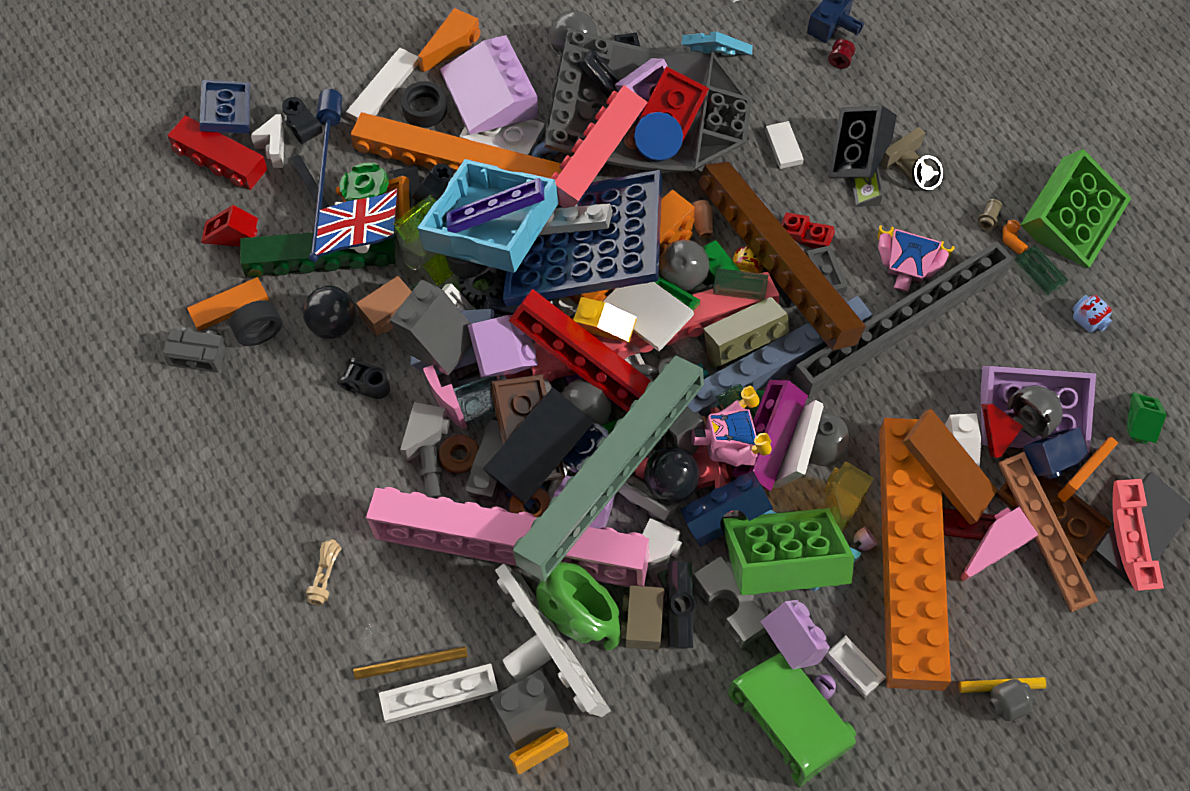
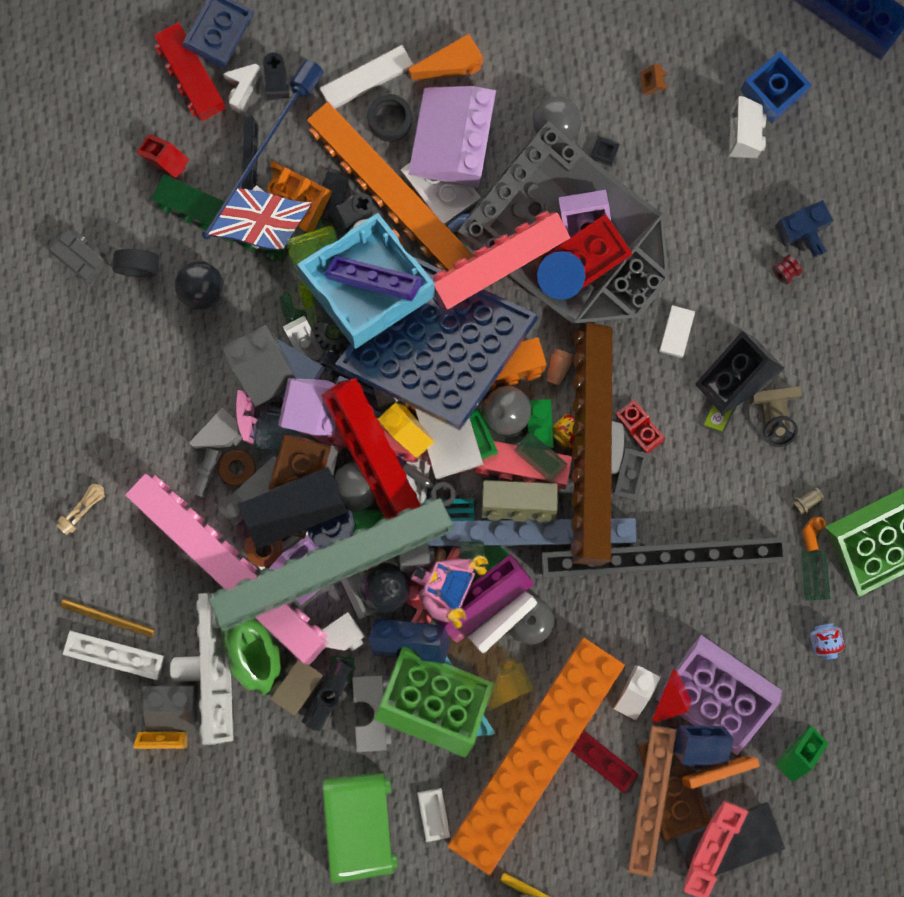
camera: 30 degrees right, 20 degrees up
orange tile [187,277,269,332] -> none
black piece [337,358,391,399] -> none
green tile [339,162,389,202] -> none
nougat brick [356,276,412,336] -> none
light grey plate [539,203,613,235] -> none
black tile [579,49,620,98] -> none
medium azure wing [682,32,753,56] -> none
lavender slope [760,600,830,670] -> none
lavender hinge [813,675,836,699] -> none
lavender hinge [853,526,878,551] -> none
bright pink torso [877,225,955,293] -> none
dark orange tile [903,409,997,525] -> none
bright pink slope [961,507,1038,582] -> none
dark grey cylinder [1007,385,1063,439] -> none

